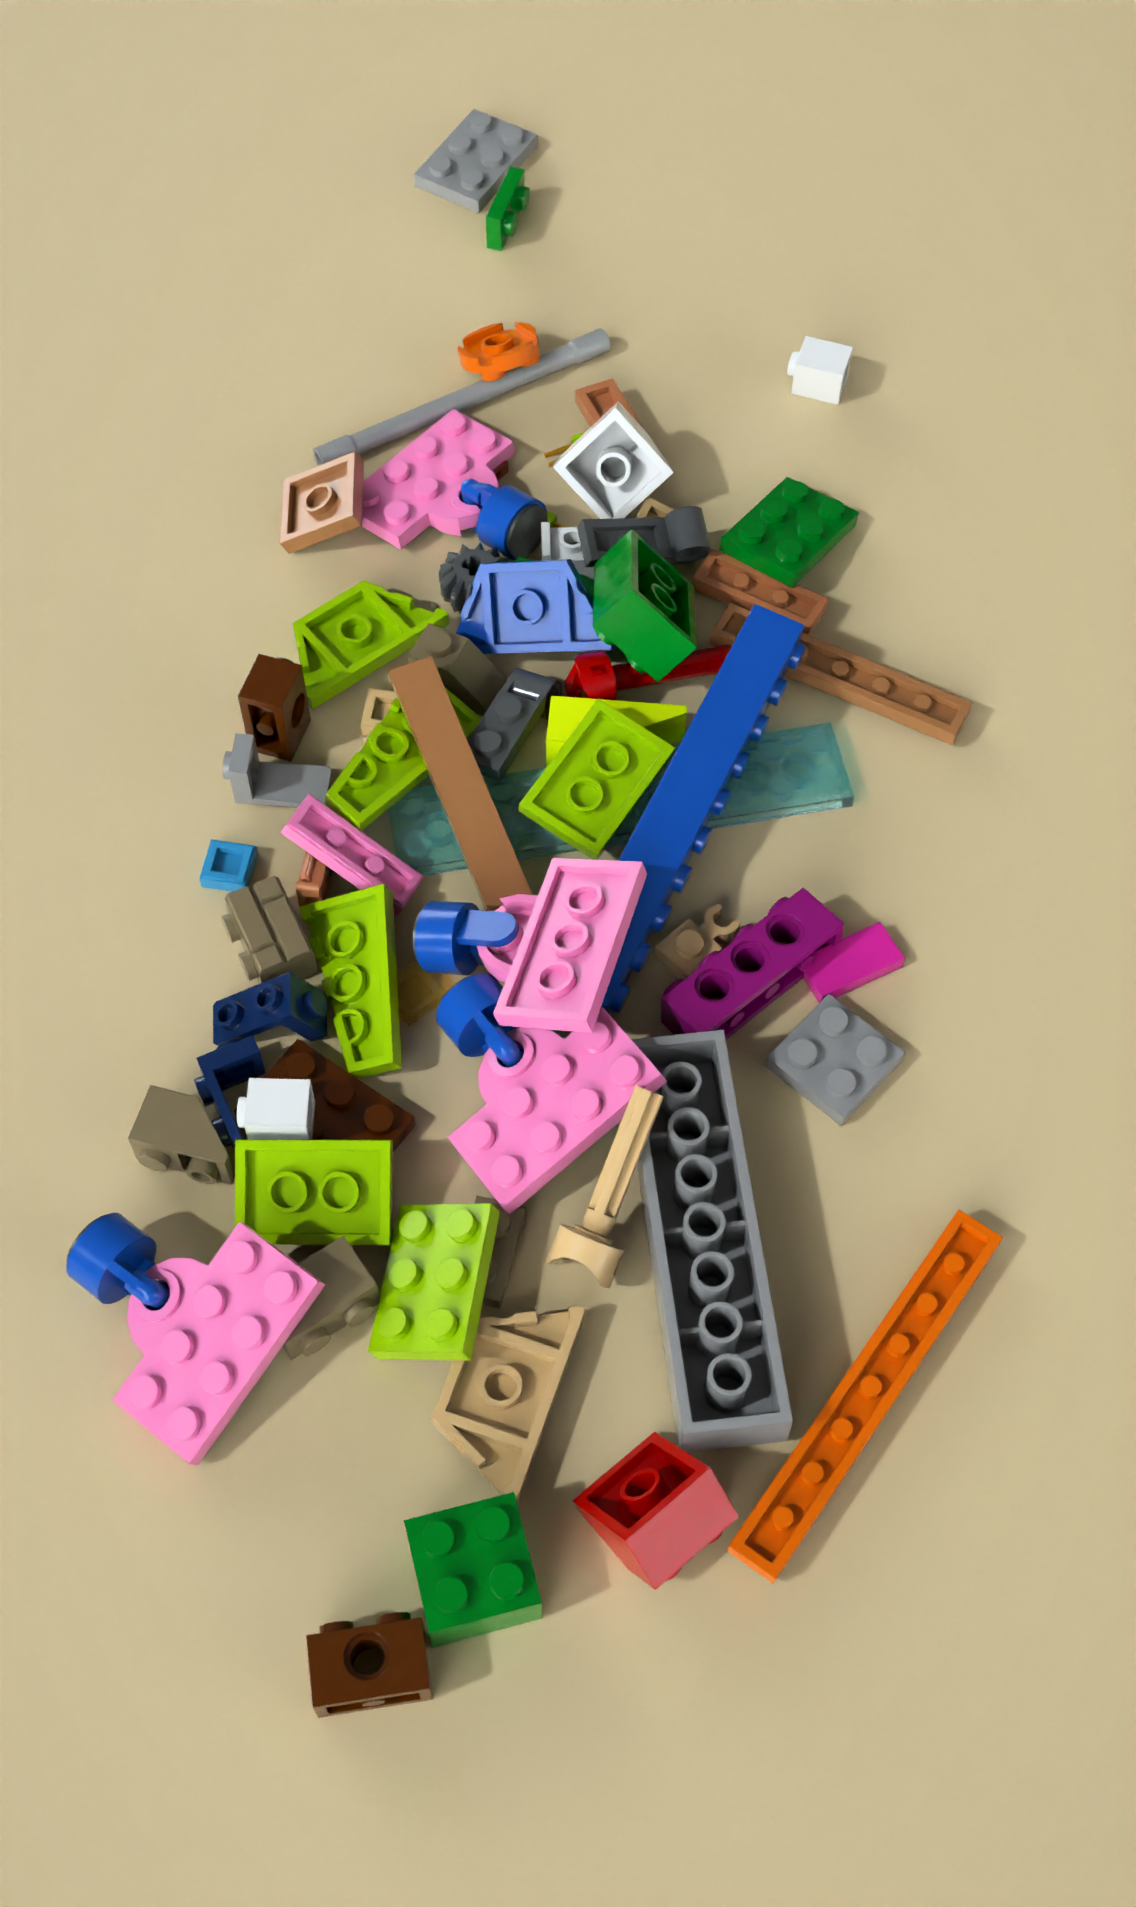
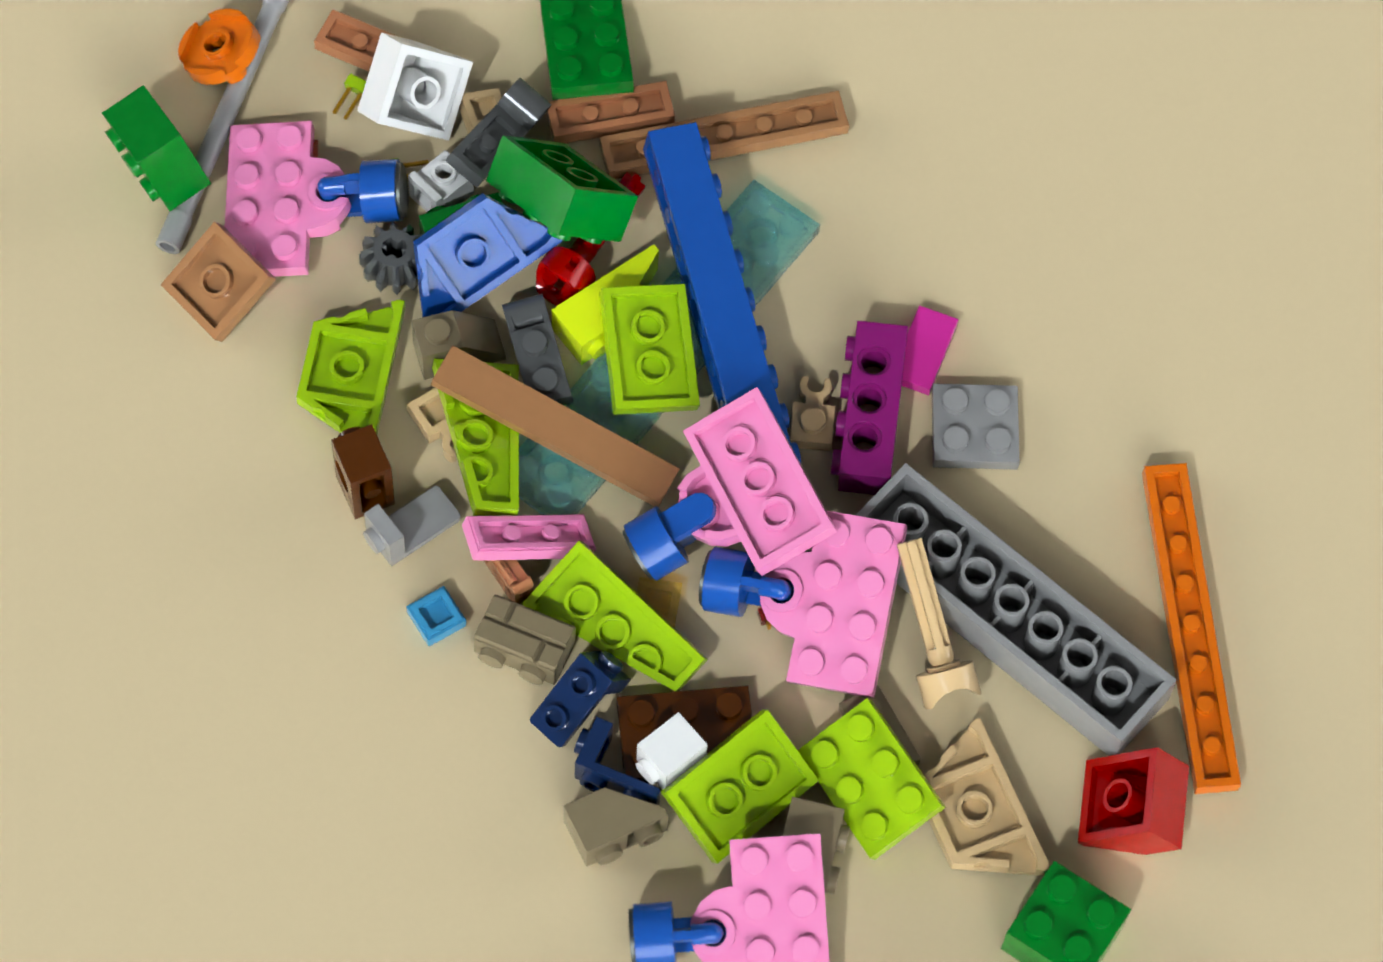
camera: 45 degrees left, 5 degrees up
none -> green brick [102,85,211,211]

